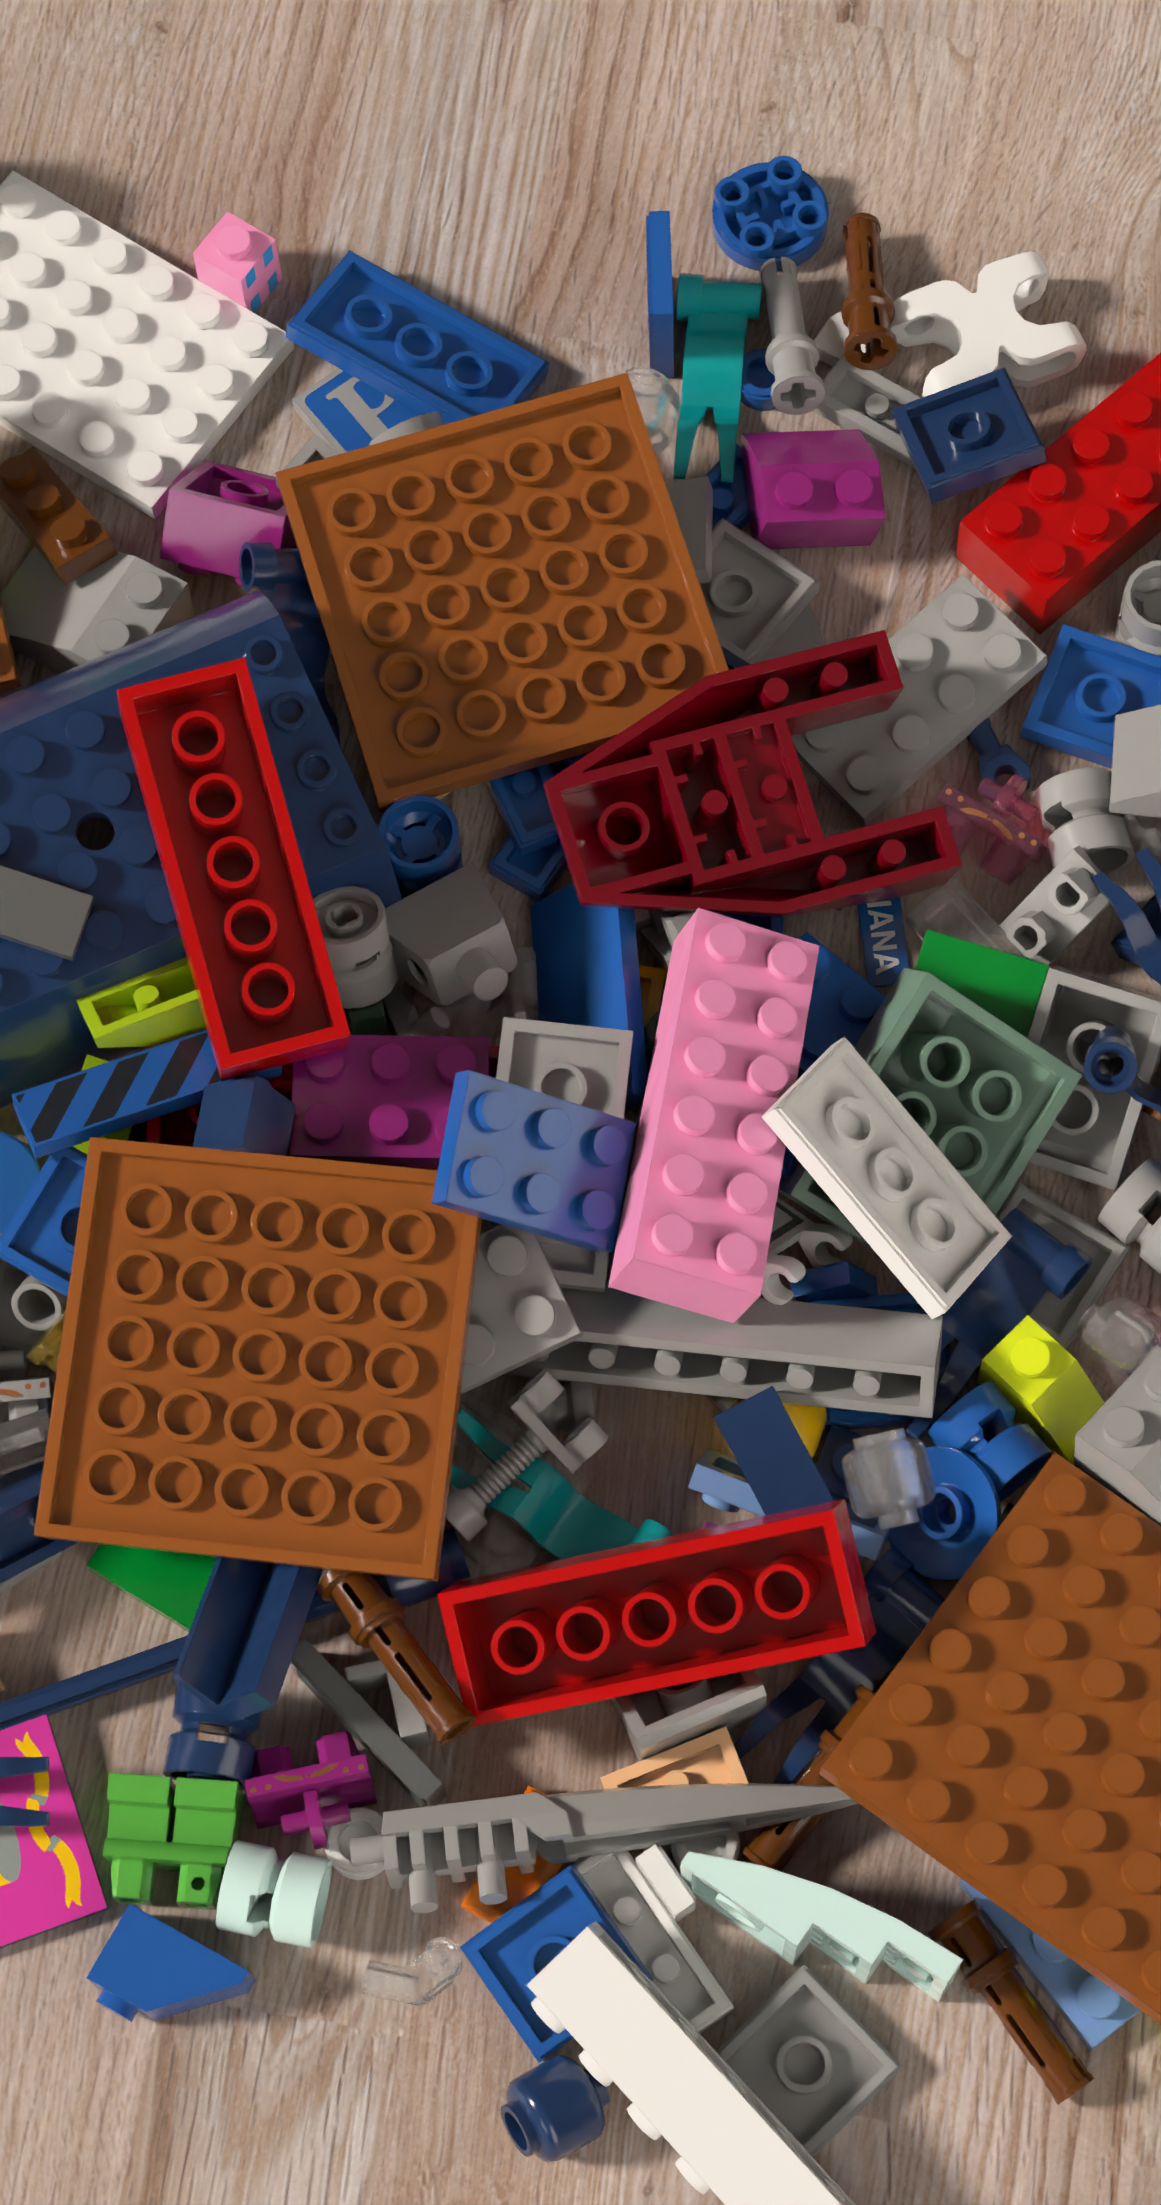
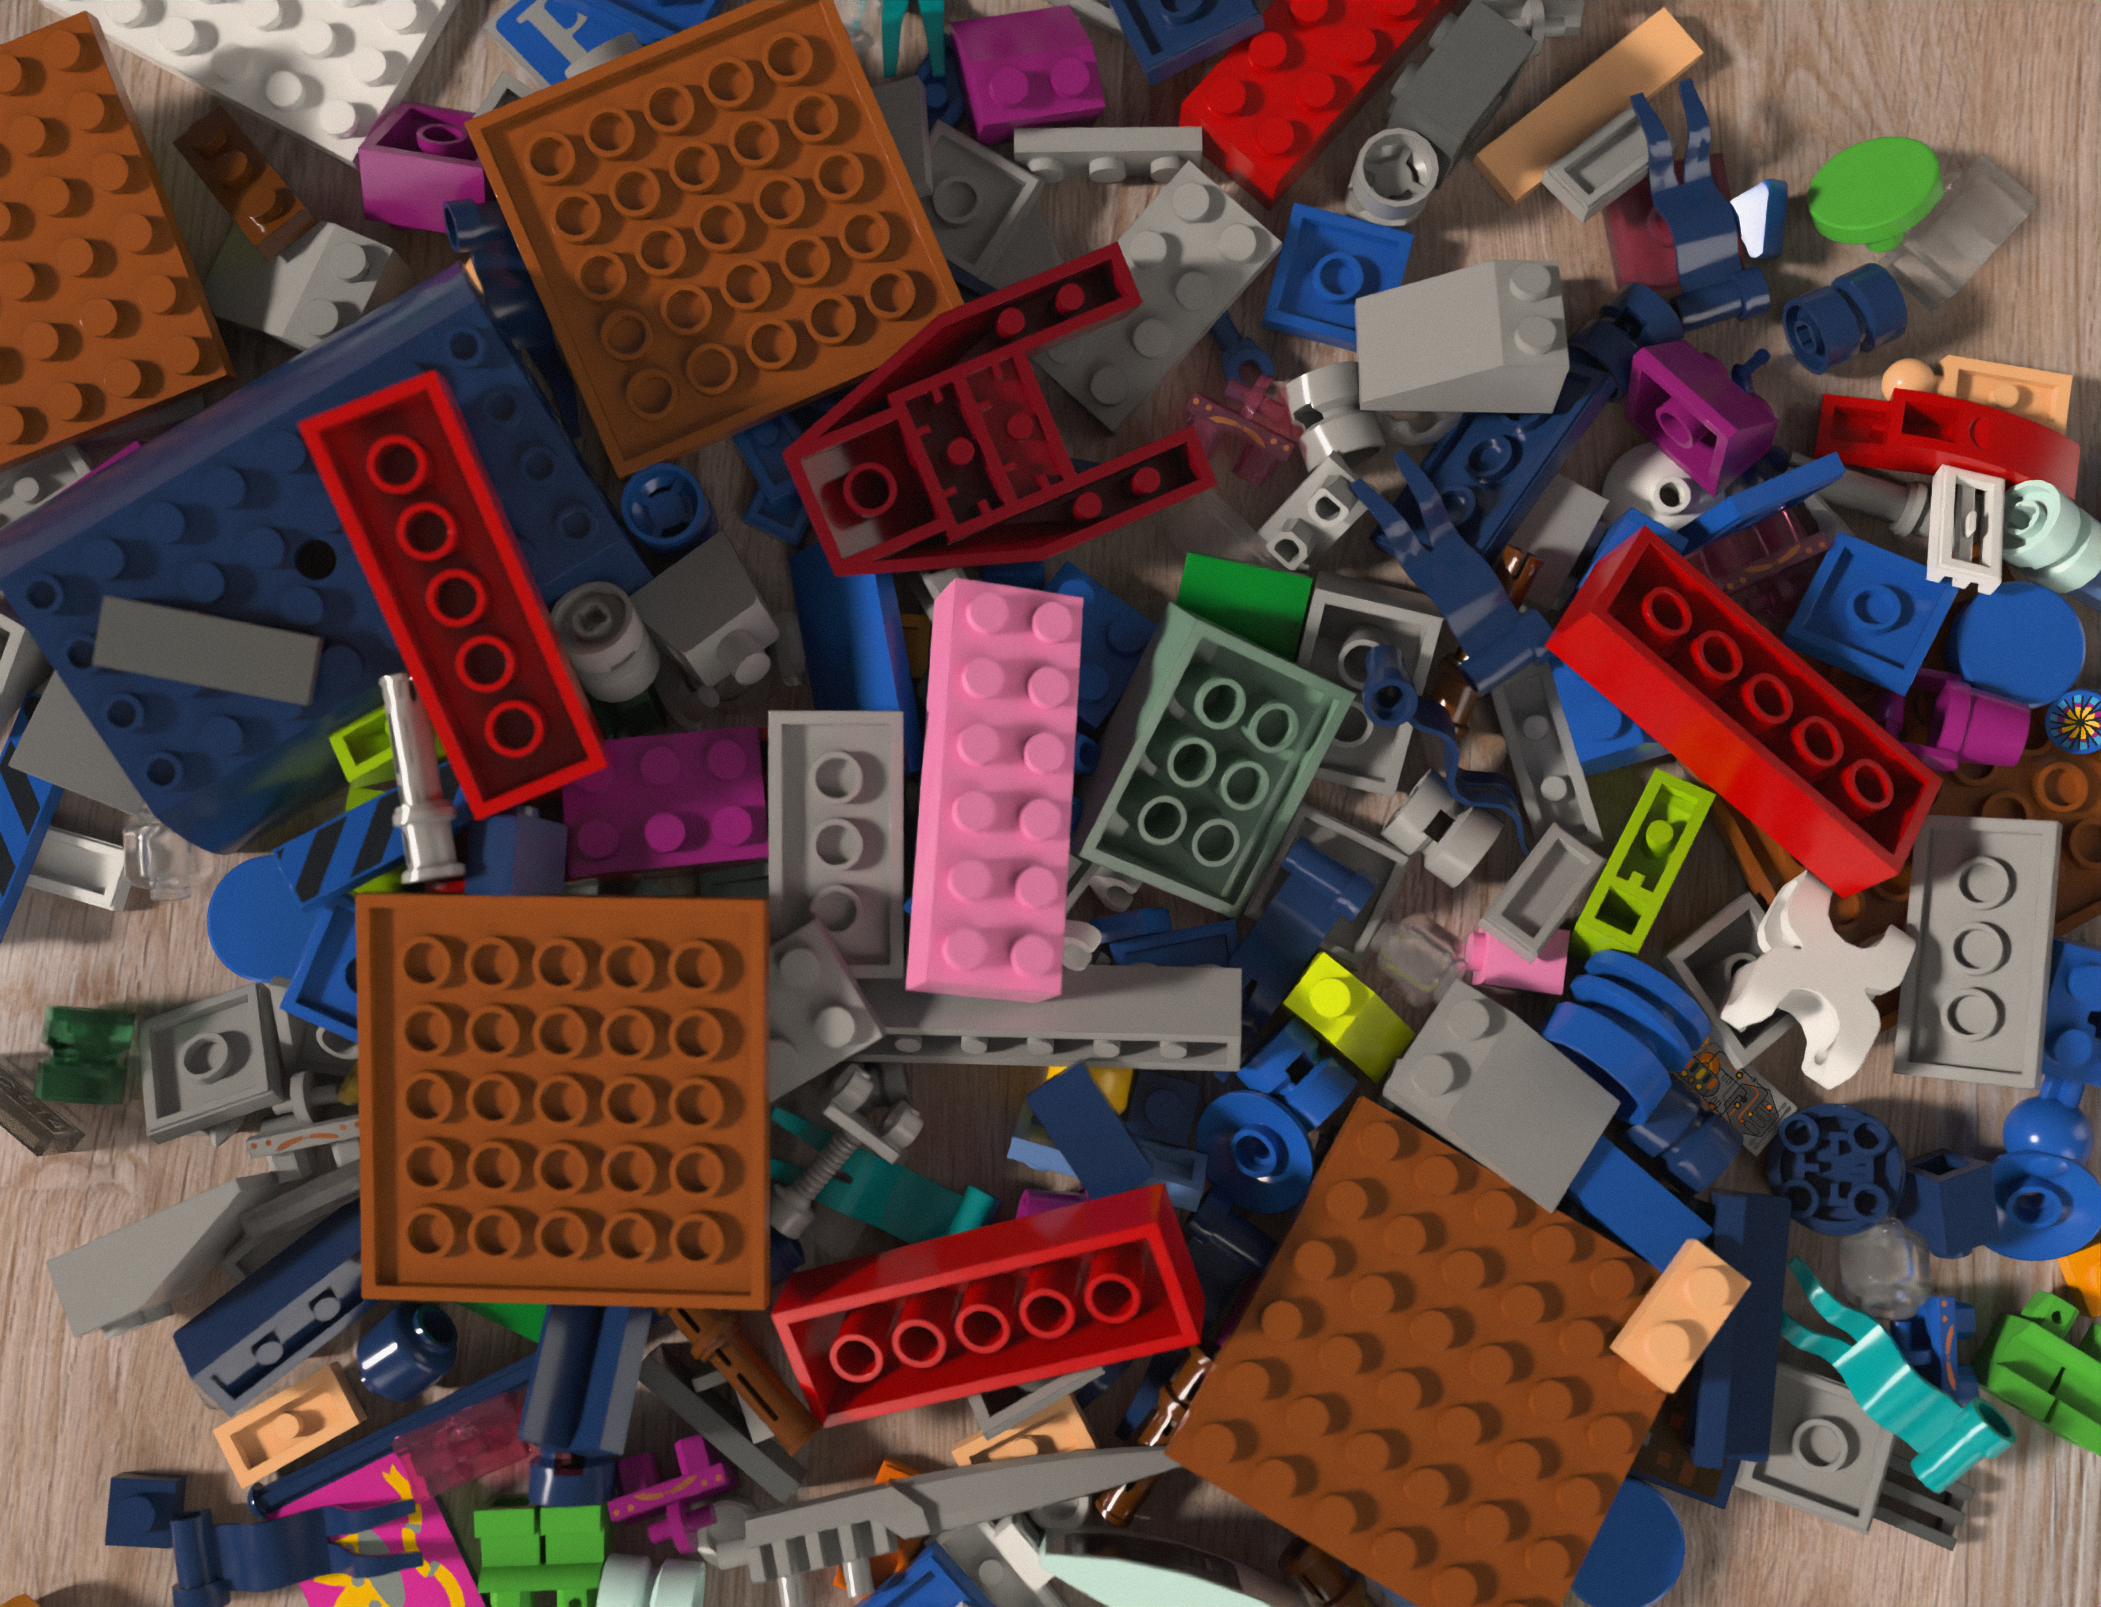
camera: 10 degrees left, 15 degrees up
blue plate [432,1070,636,1253] -> none
white tile [762,1037,1012,1319] -> none
clear head [842,1428,936,1530] -> none
blue sticker [857,897,910,987] -> none
none -> dark blue head [356,1301,458,1402]
none -> light grey pin [379,673,466,884]
none -> clear pink hips [391,1391,532,1504]
none -> light grey plate [1014,127,1202,184]

